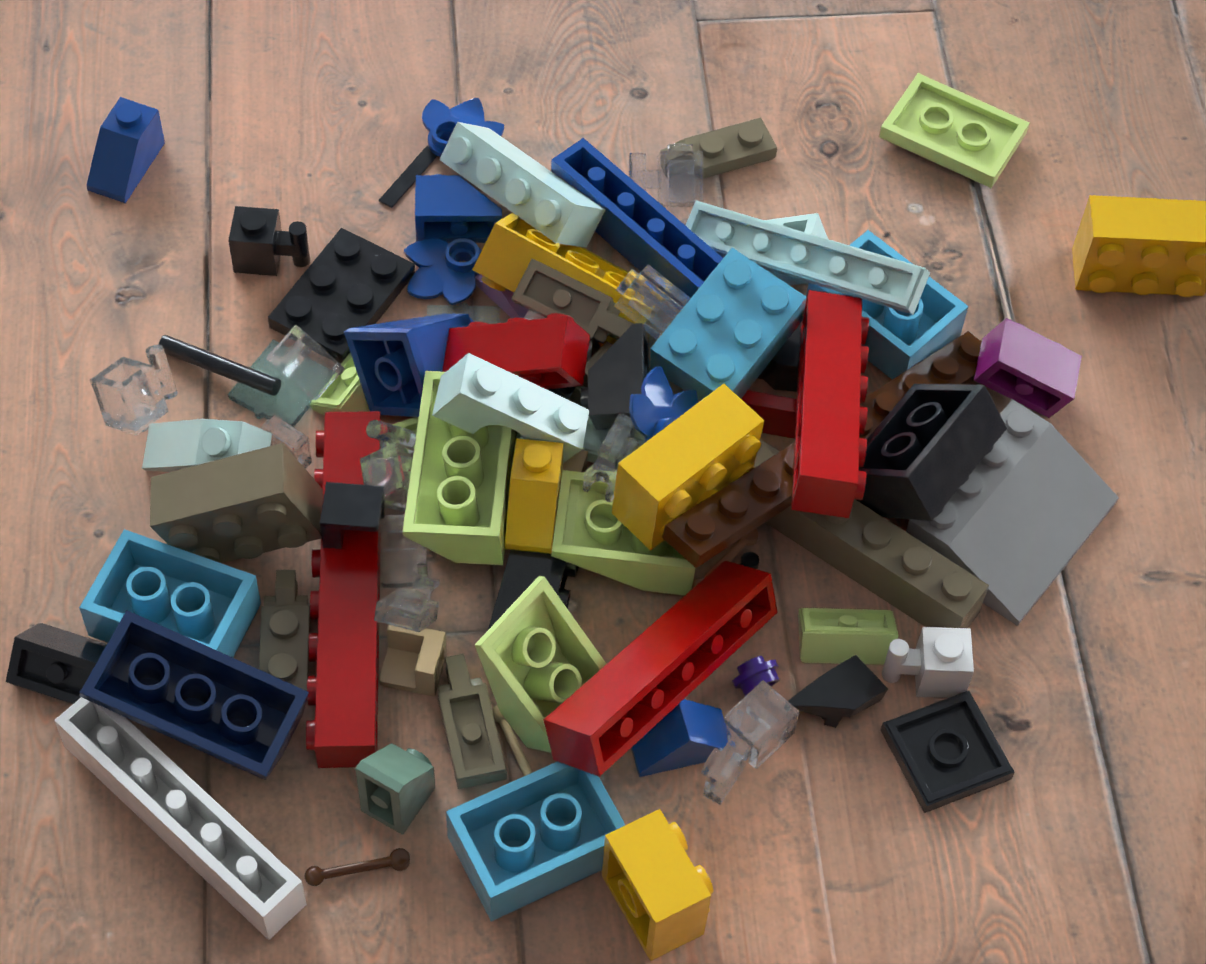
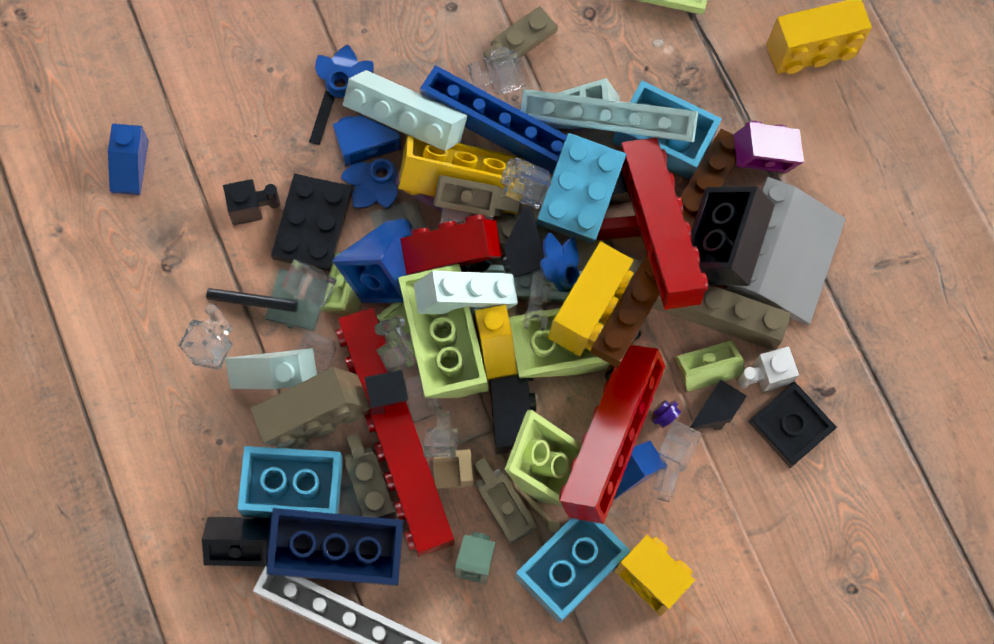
camera: 20 degrees left, 15 degrees up
reddish brown hinge [304,848,410,886] -> none

